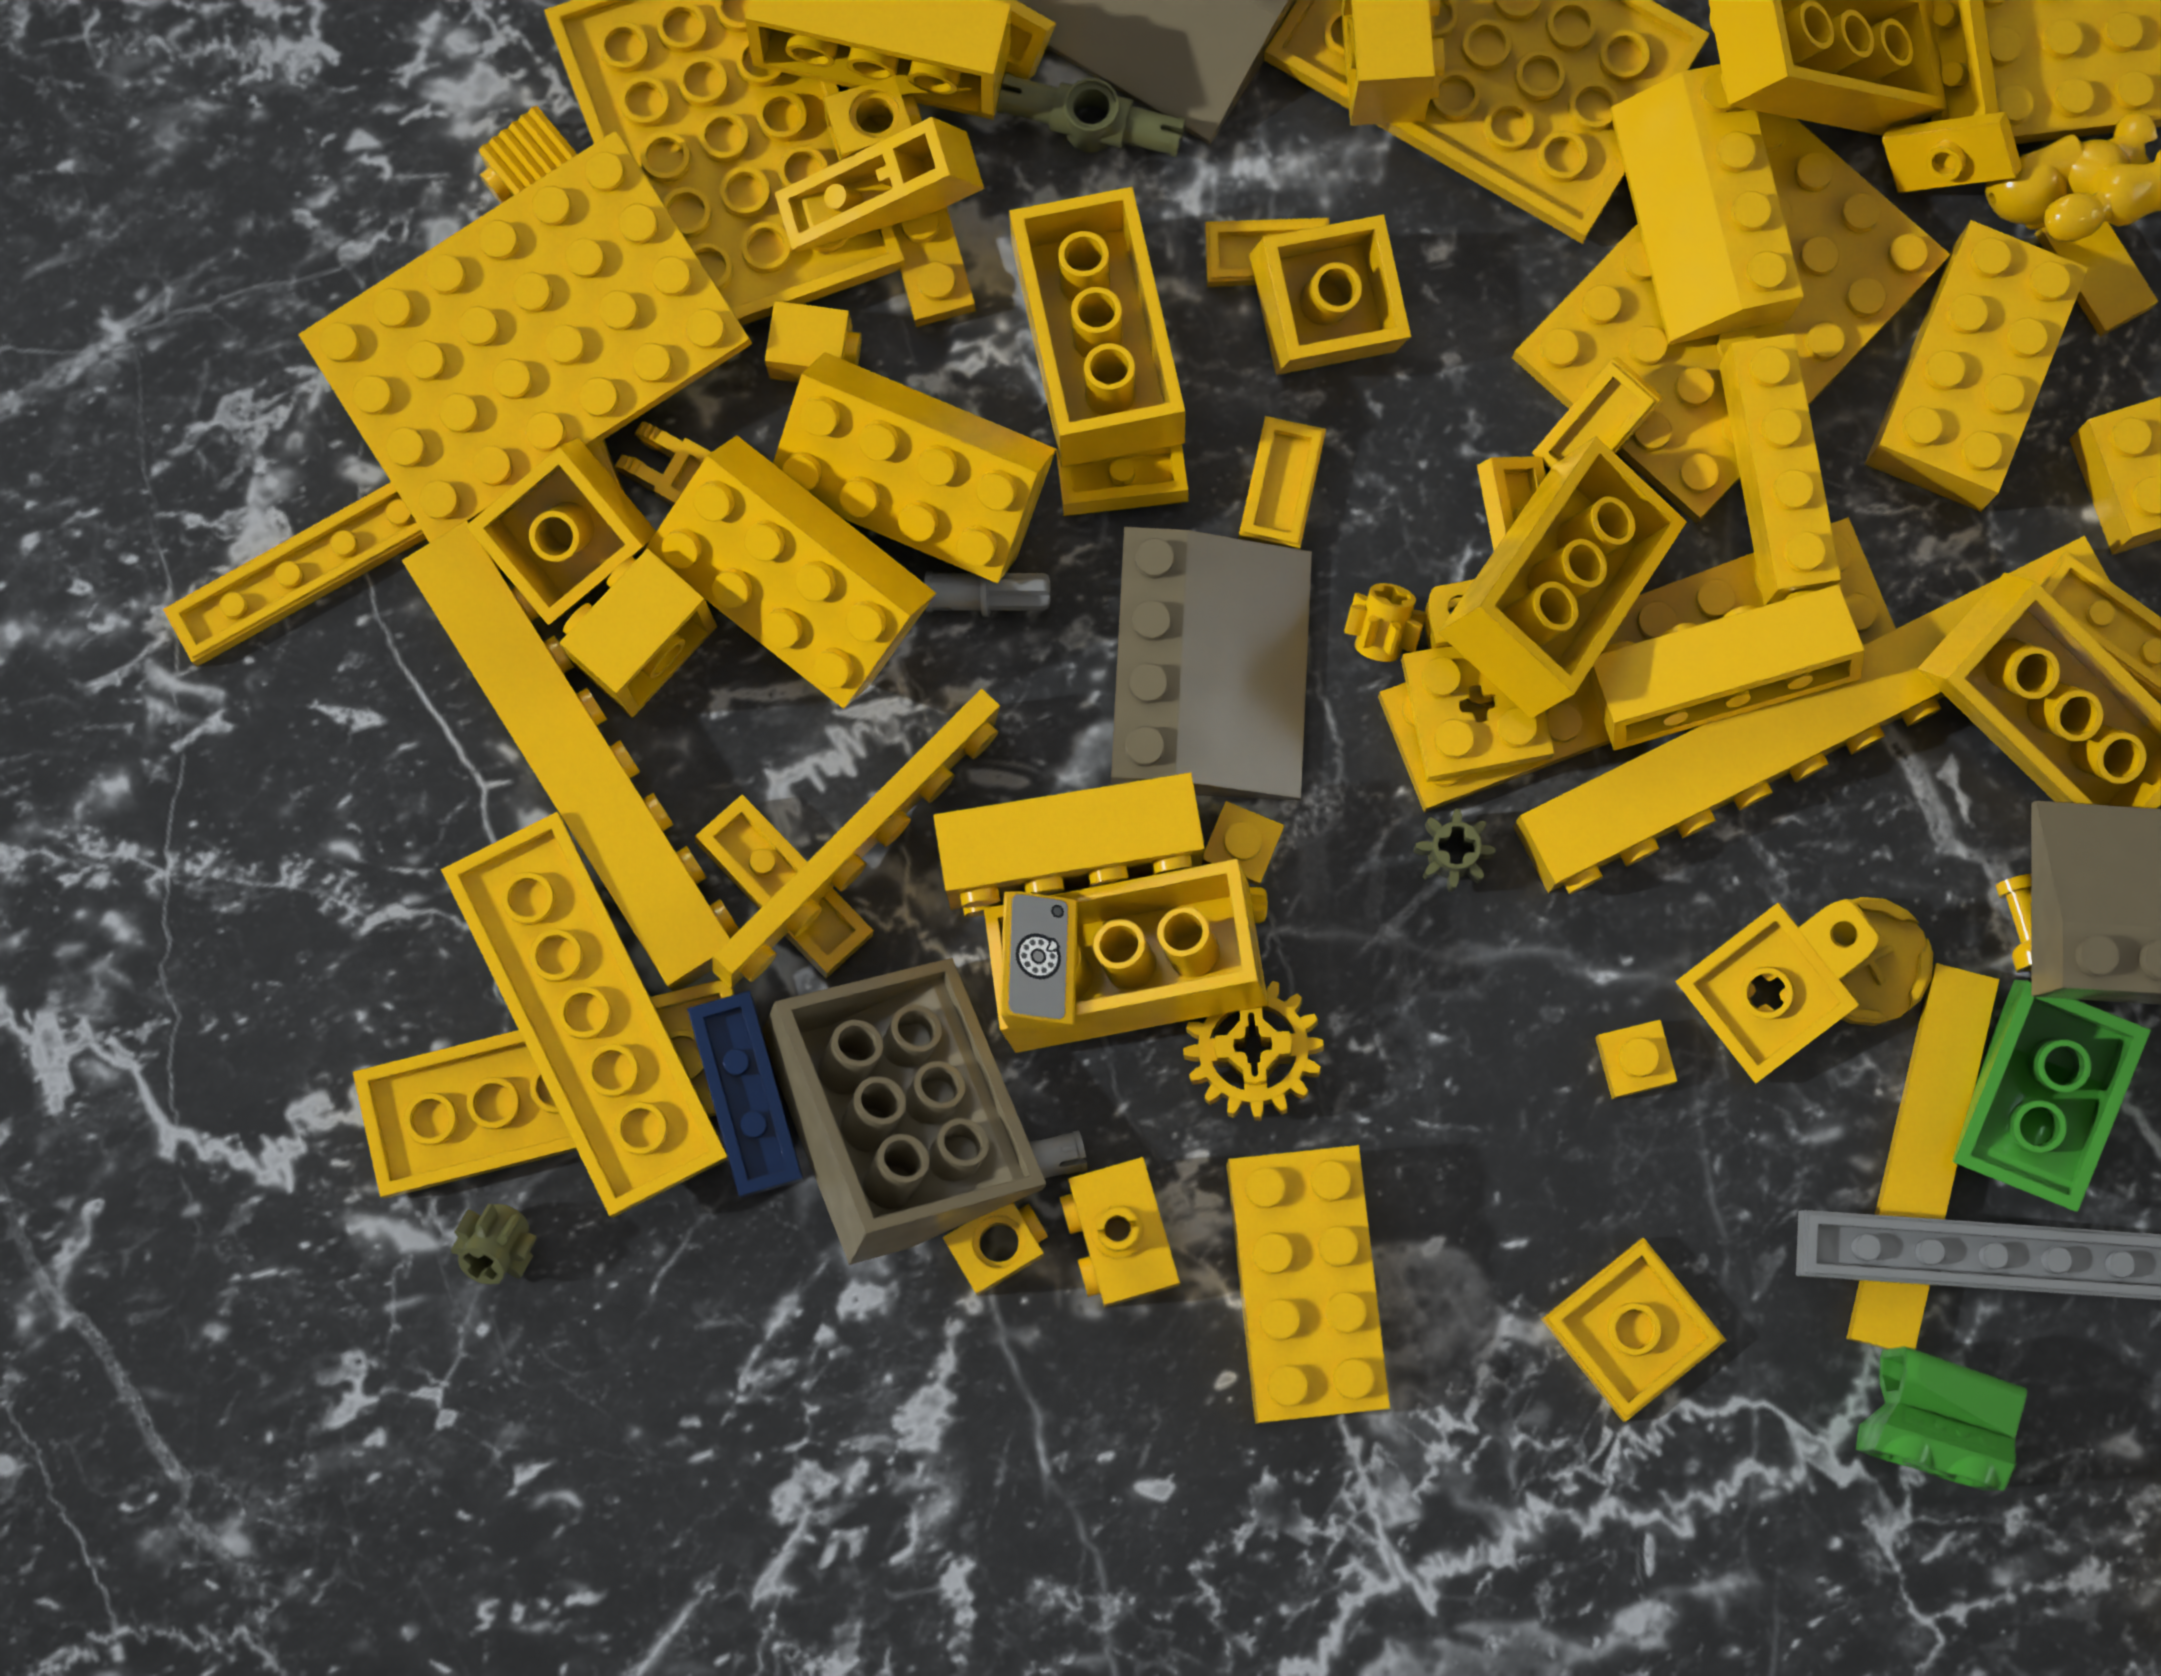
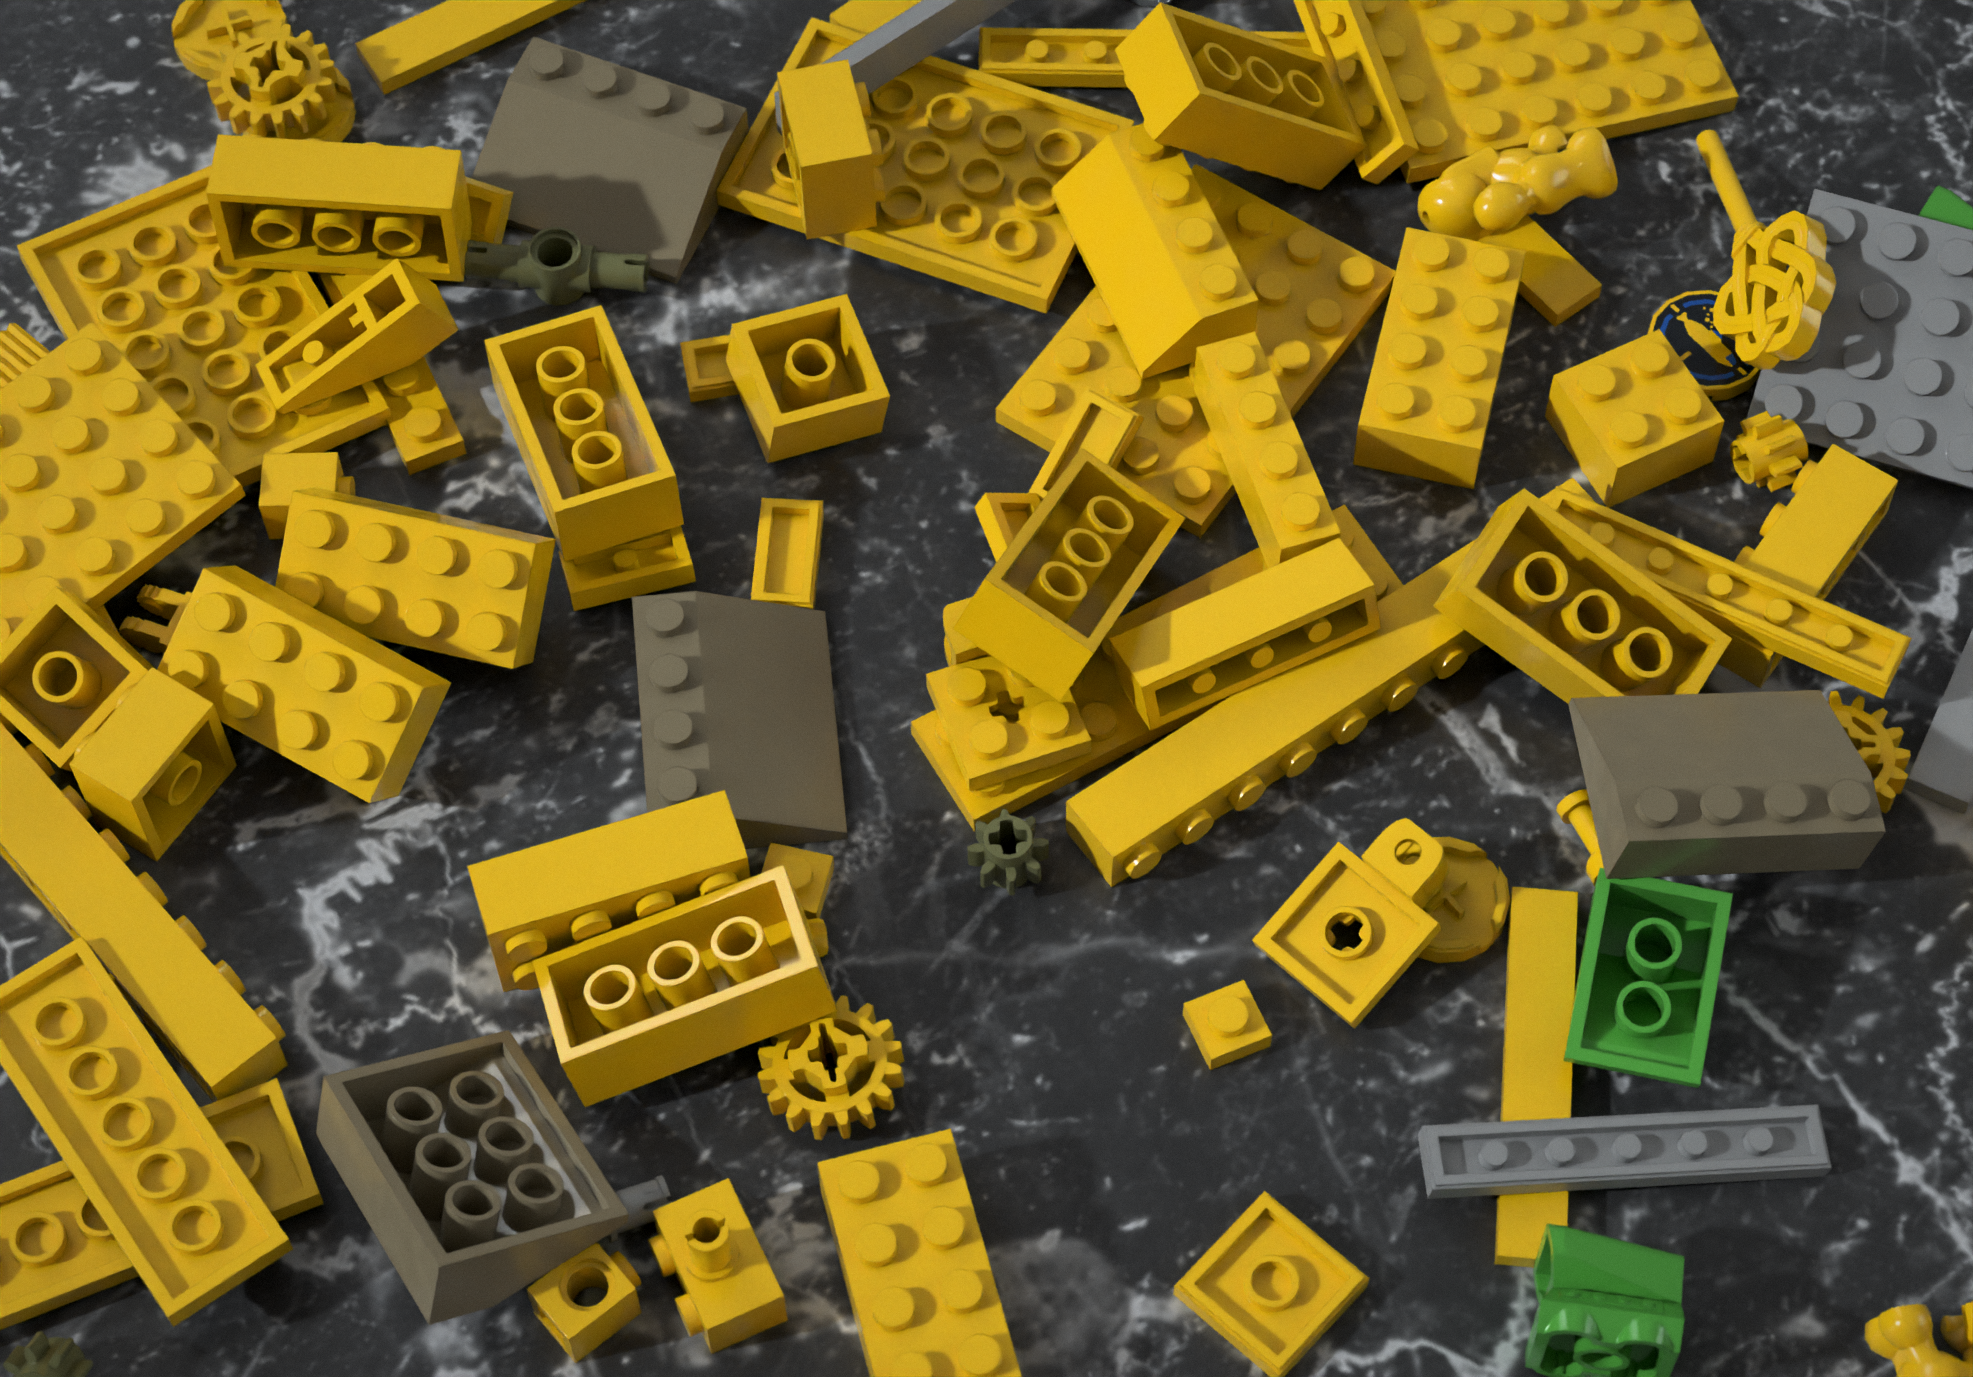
camera: 10 degrees left, 20 degrees down
dark blue plate [687,990,804,1198] -> none
yellow plate [695,794,874,978] -> none
yellow plate [713,688,1000,989] -> none
yellow brick [823,76,921,161] -> none
light grey axle [924,571,1051,617] -> none
slope [1000,891,1078,1030] -> none
yellow gear [1344,583,1426,662] -> none
yellow plate [1882,112,2022,193] -> none

